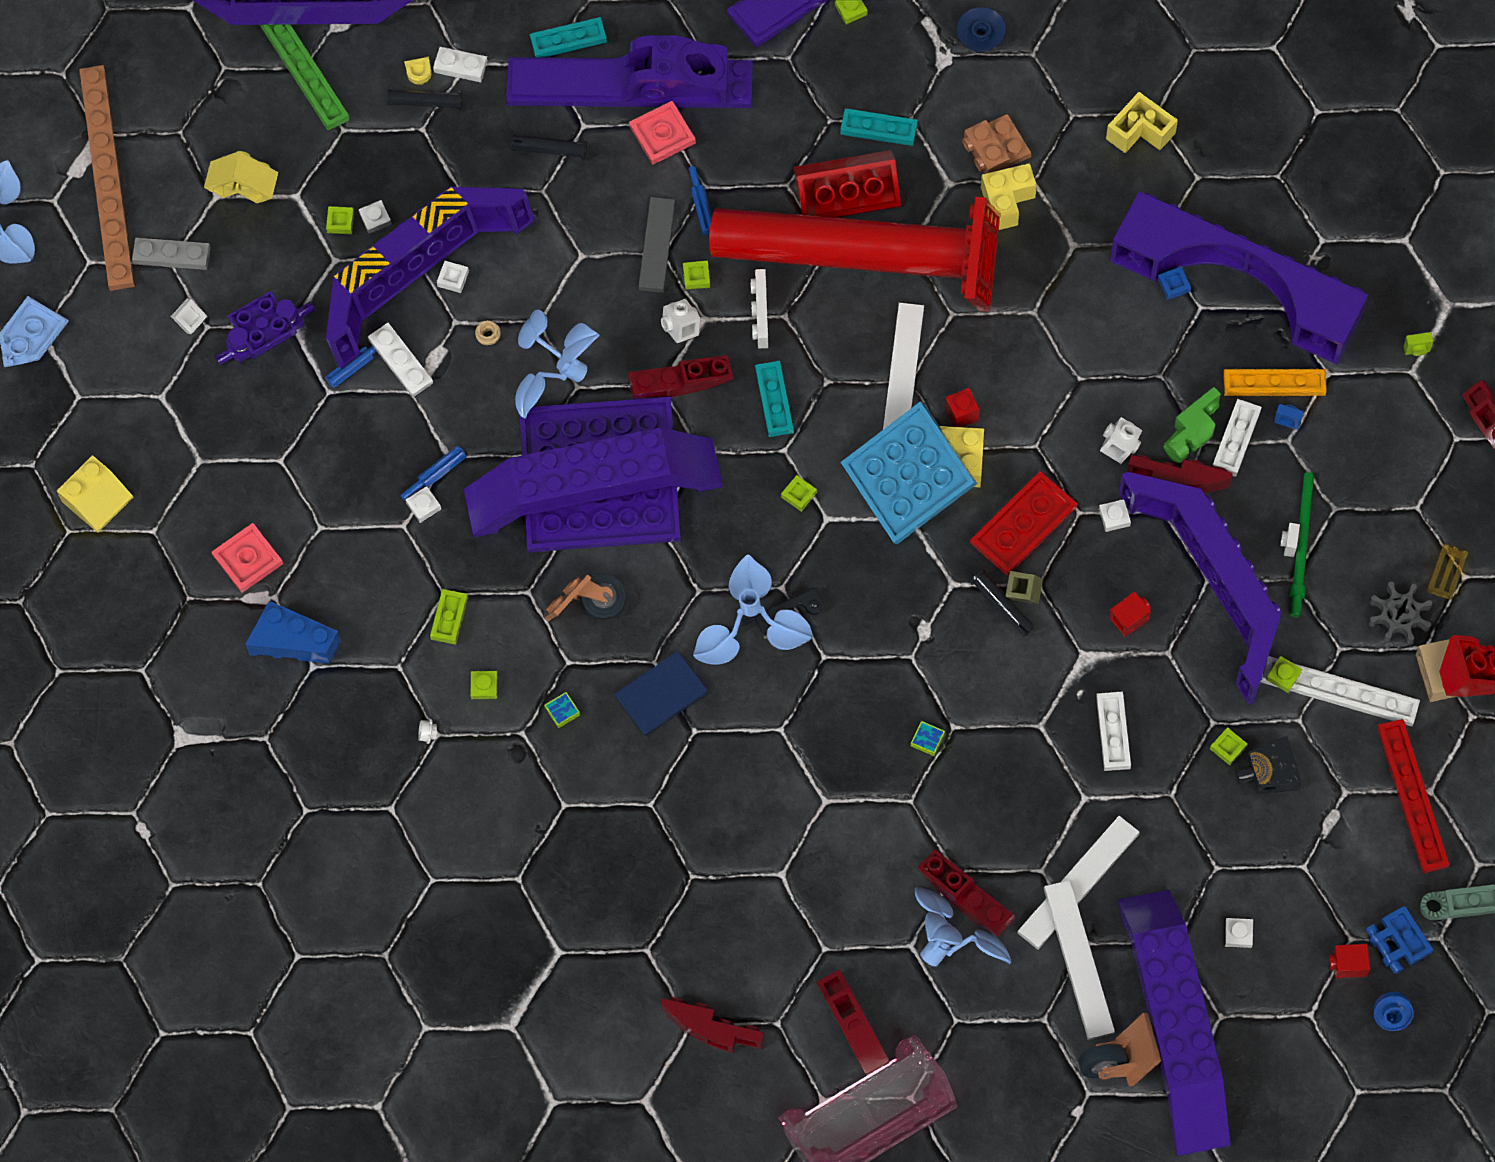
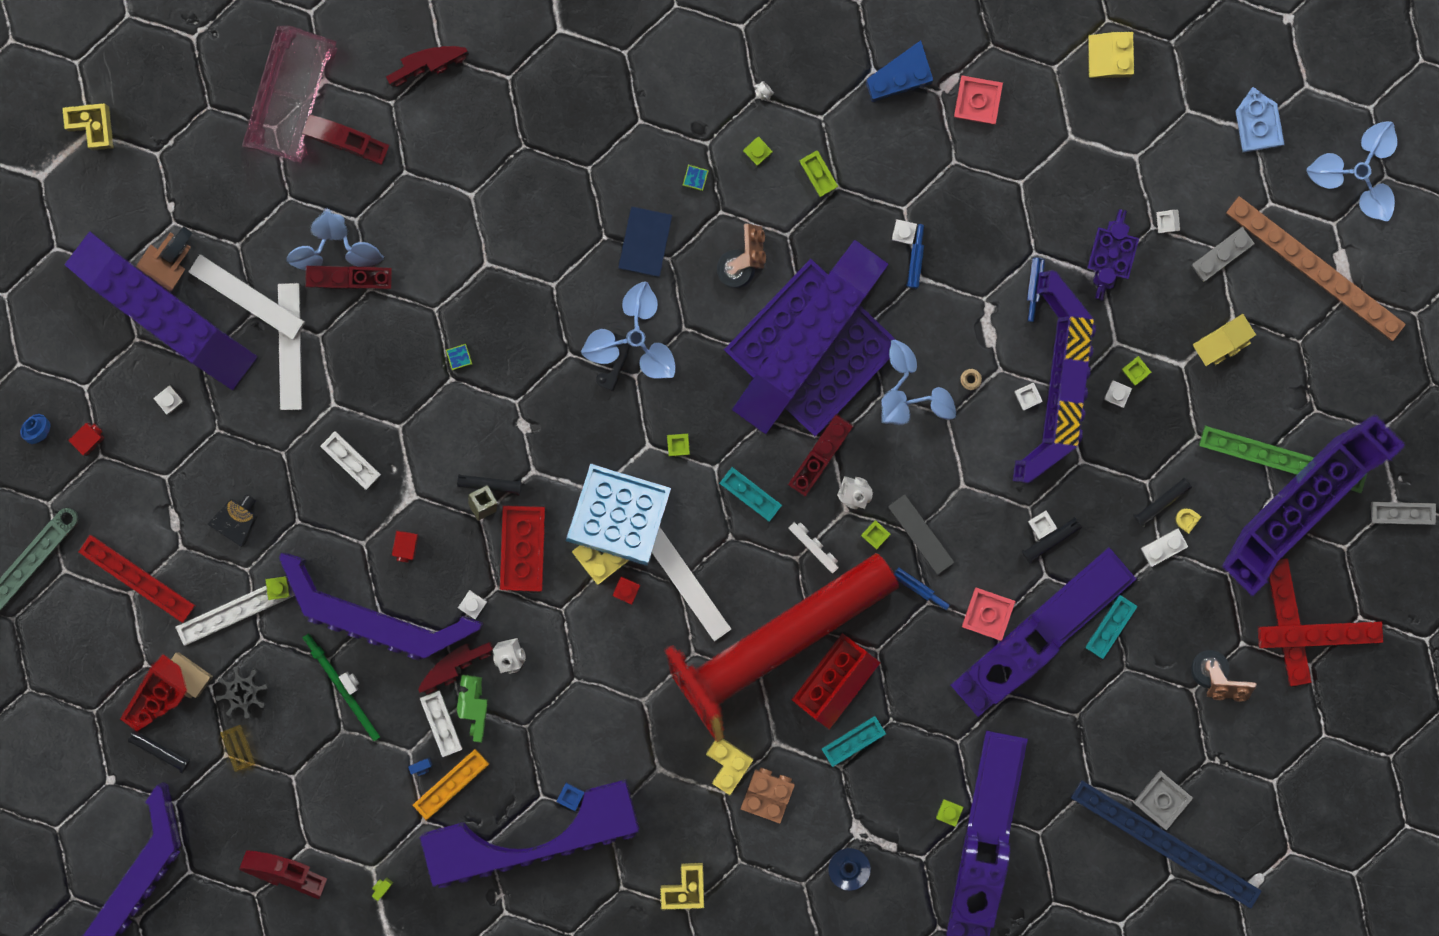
camera: 135 degrees right, 20 degrees up
white plate [368,323,433,397] -> none
lime plate [1210,727,1248,765] -> none
blue plate [1366,906,1434,974] -> none
none -> white plate [1028,511,1057,539]

